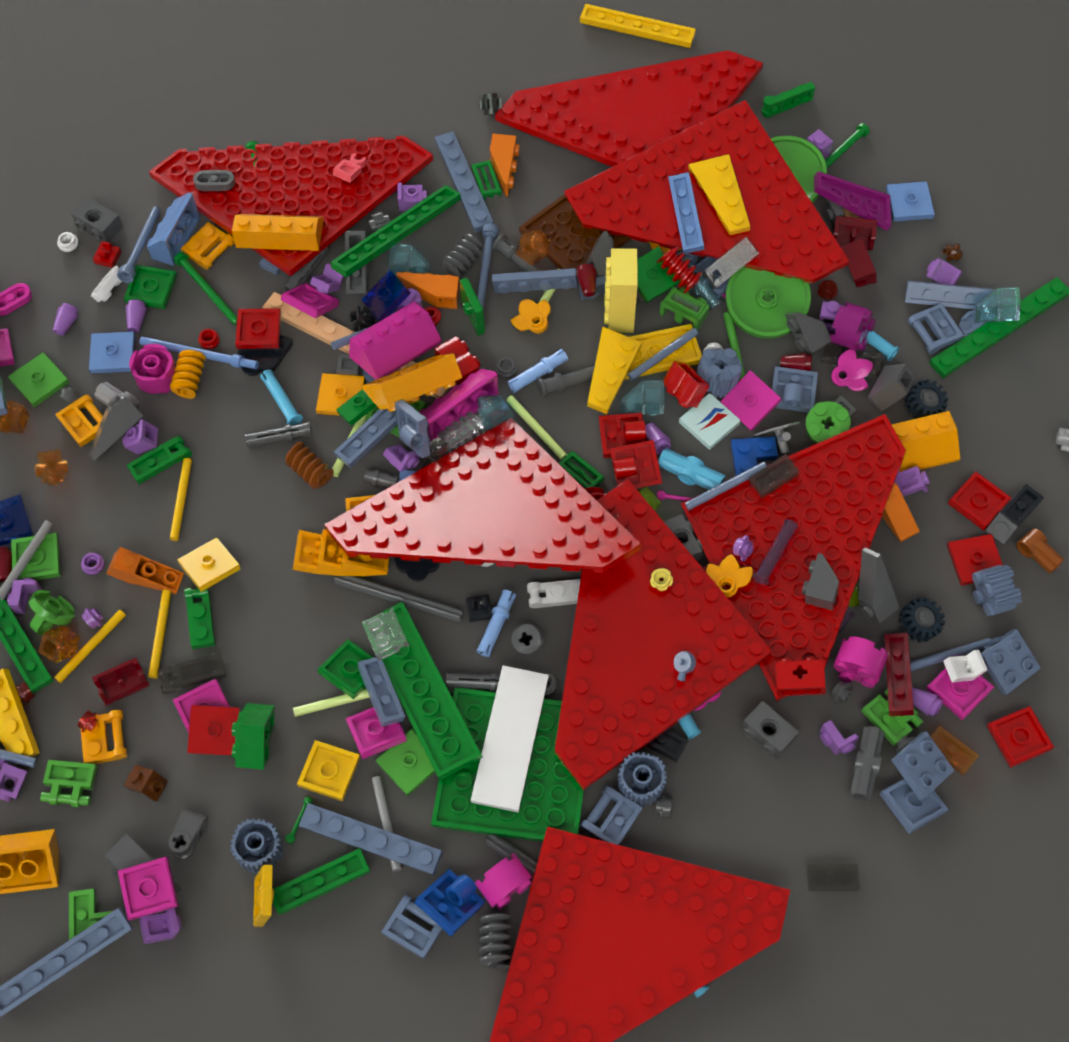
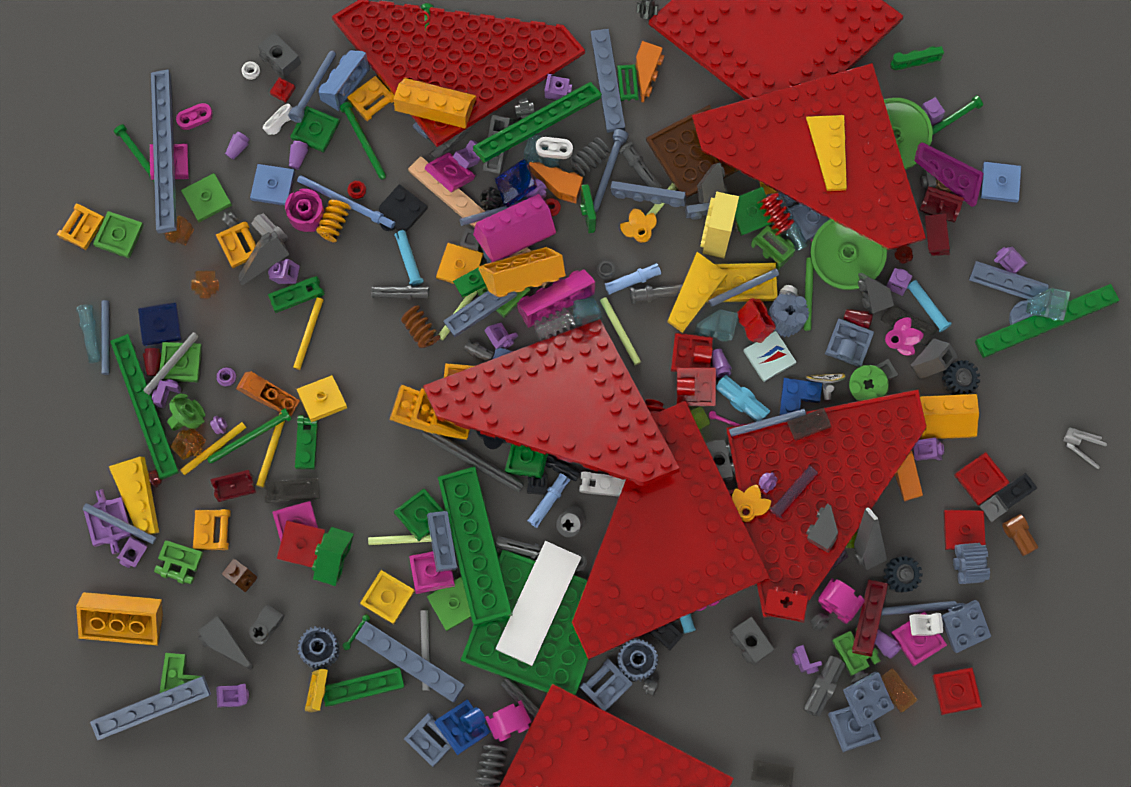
camera: 10 degrees right, 10 degrees up
clear red plate [77,710,99,733] -> none
dark pink plate [118,857,179,921] -> none
dark grey plate [193,170,235,191] -> none
red plate [235,308,282,349] -> none
coral plate [333,153,366,183] -> none
clear plate [362,608,409,661] -> none
sand blue plate [395,399,431,458] -> none
clear smoke axle [420,437,448,468] -> none
red brick [434,336,481,385] -> none
clear orange brick [515,229,551,265] -> none
green tile [558,450,605,489] -> none
dark red cone [576,264,597,297] -> none
light yellow plate [650,568,673,591] -> none
medium blue plate [668,172,705,254] -> none
sand blue piece [674,651,696,681] -> none
clear smoke plate [701,237,760,291] -> none
dark pink plate [720,370,782,431] -> none
magenta brick [831,302,876,351] -> none
sand blue plate [908,303,964,354] -> none
reddish brown piece [942,243,963,261] -> none
none -> green bar [207,408,292,463]
none -> green plate [505,444,548,478]
none -> white plate [536,137,573,159]
none -> black axle [545,456,580,481]

